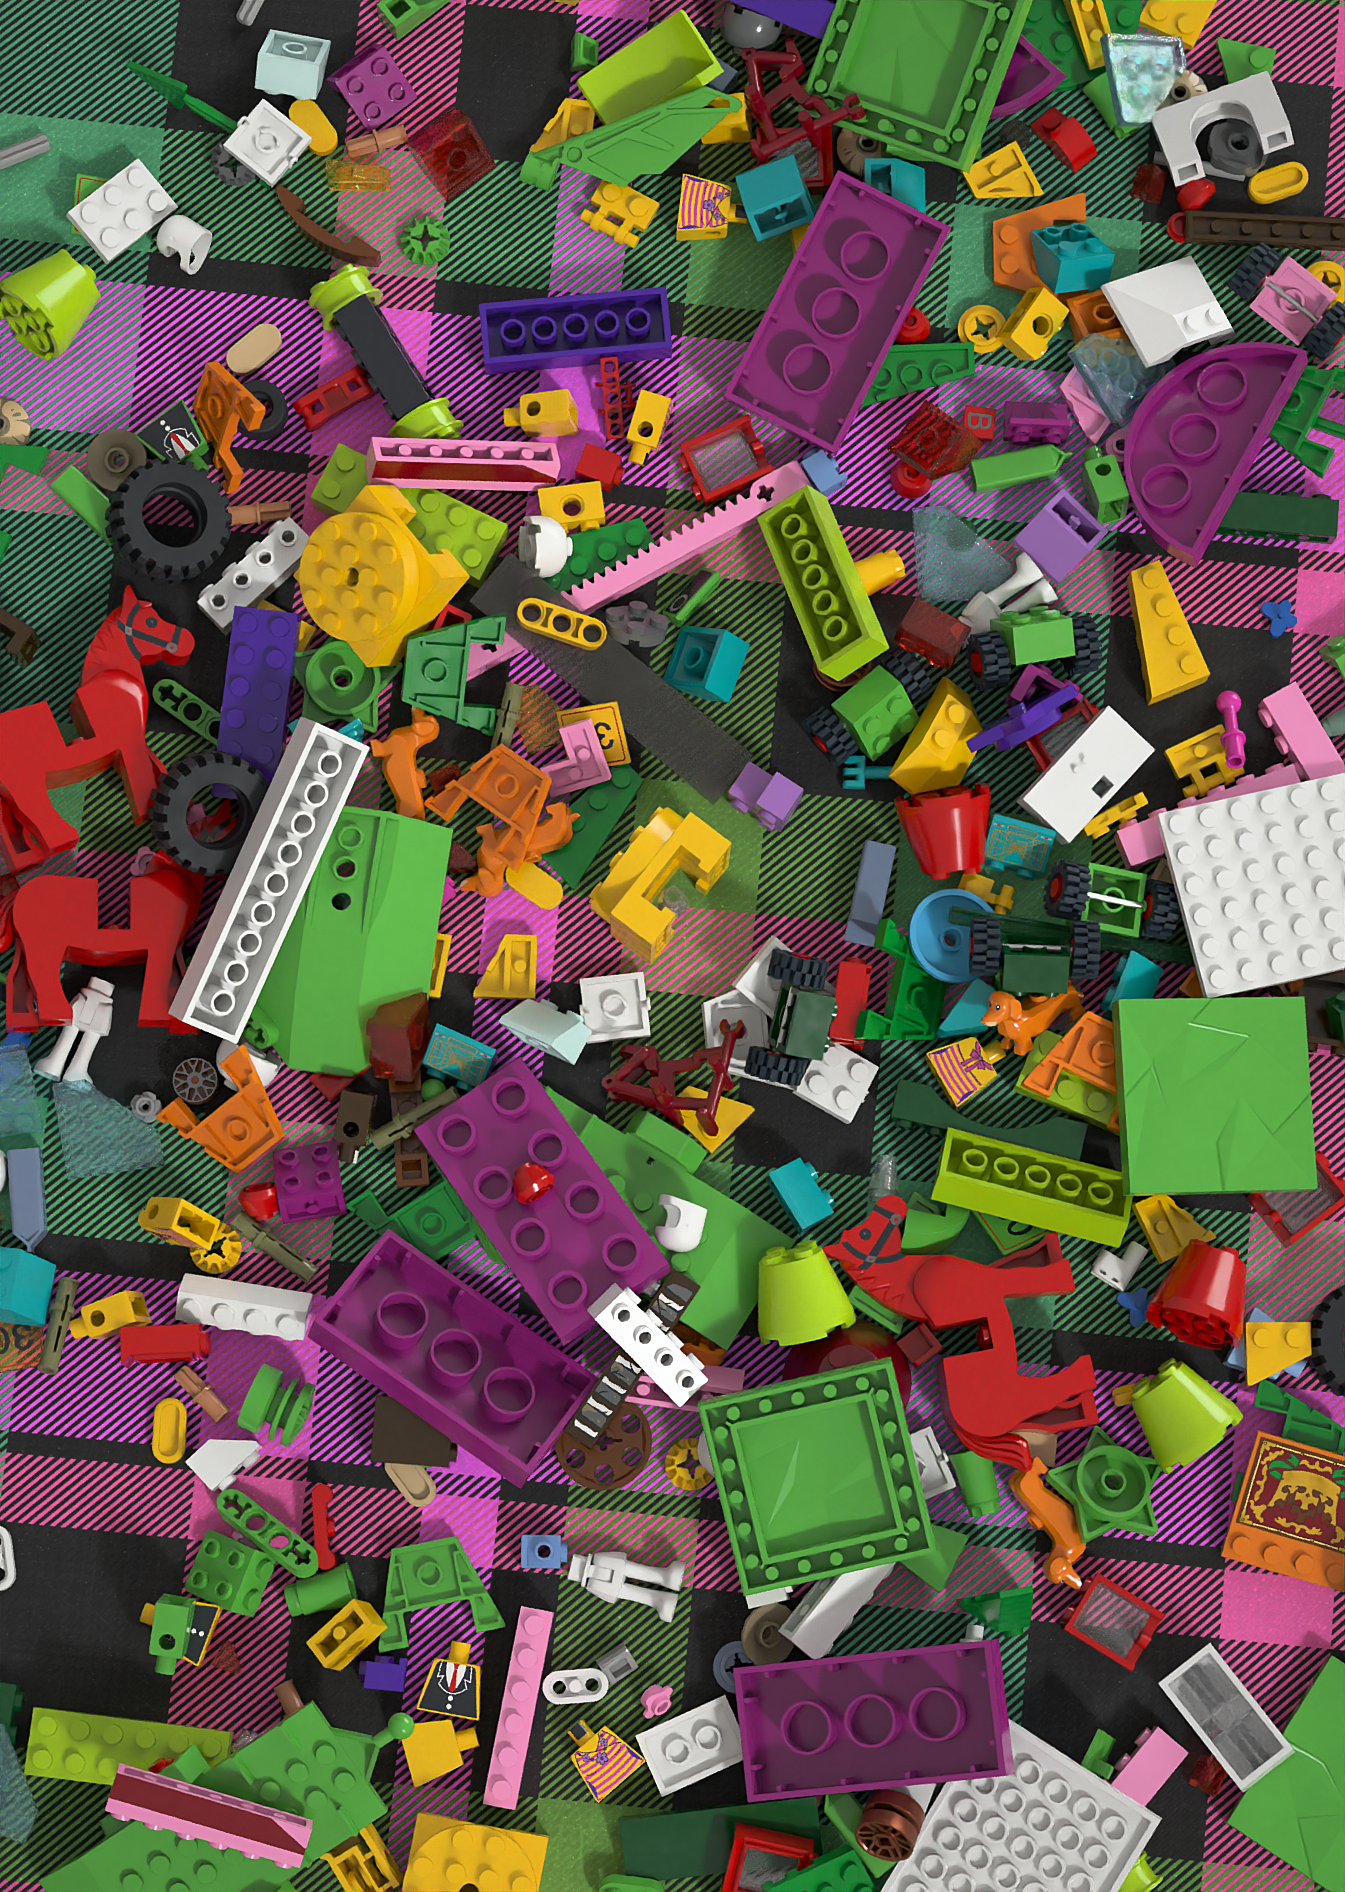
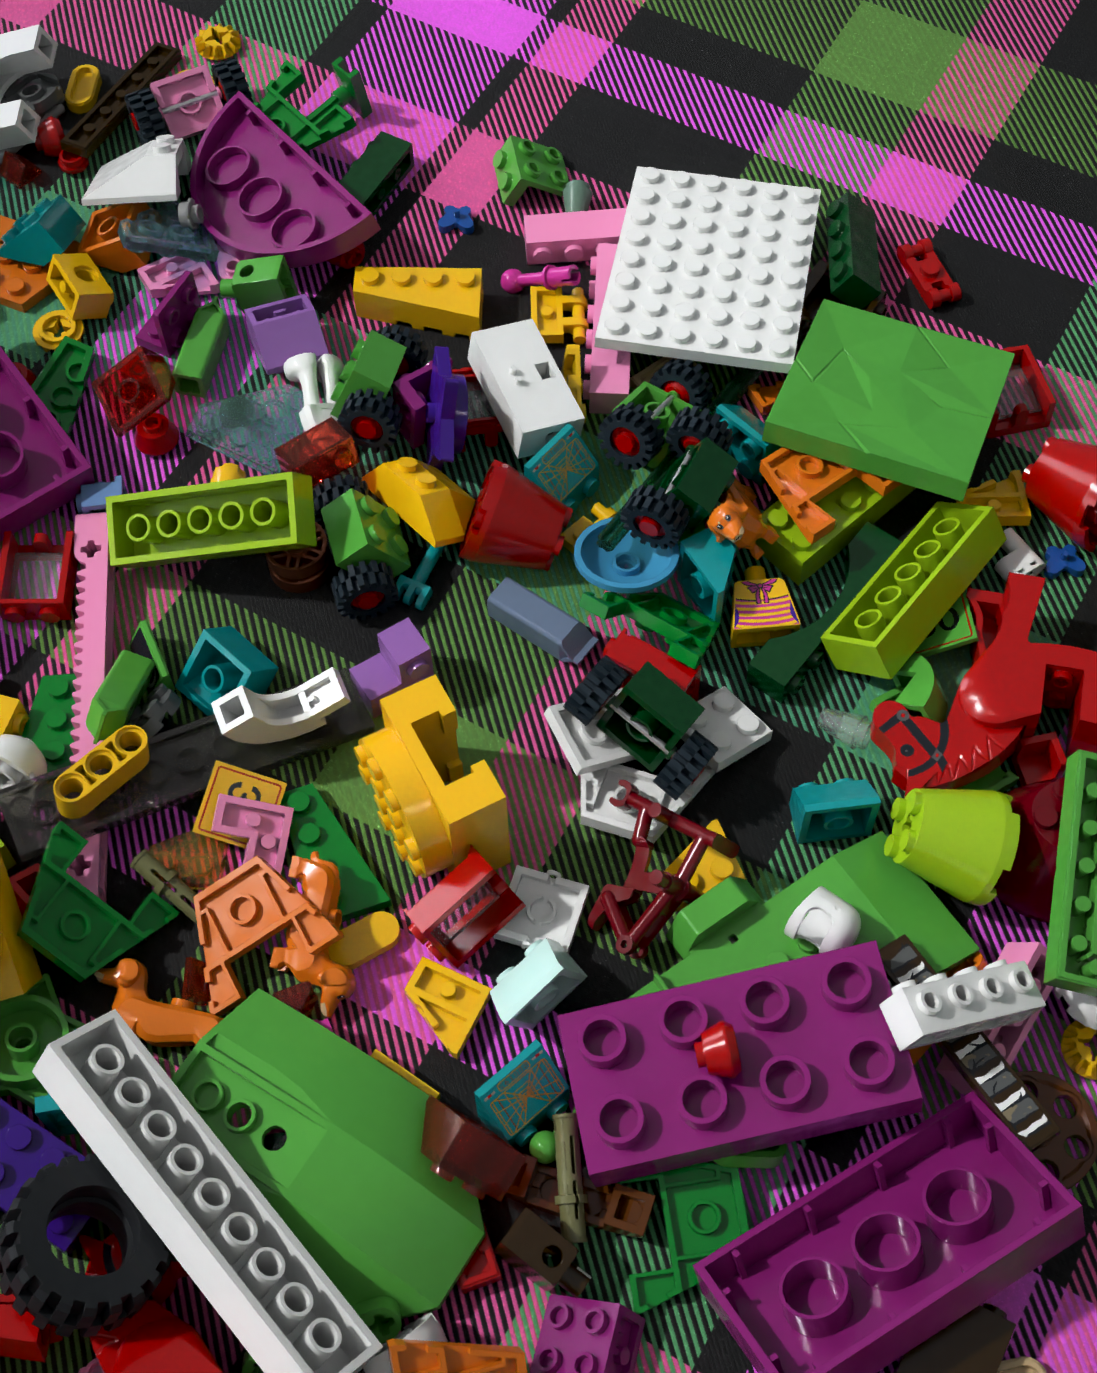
camera: 60 degrees left, 20 degrees down
none -> bright green piece [86,650,155,745]
none -> light grey plate [178,198,204,230]
none -> white arch [211,667,351,744]
none -> red window [403,844,526,969]

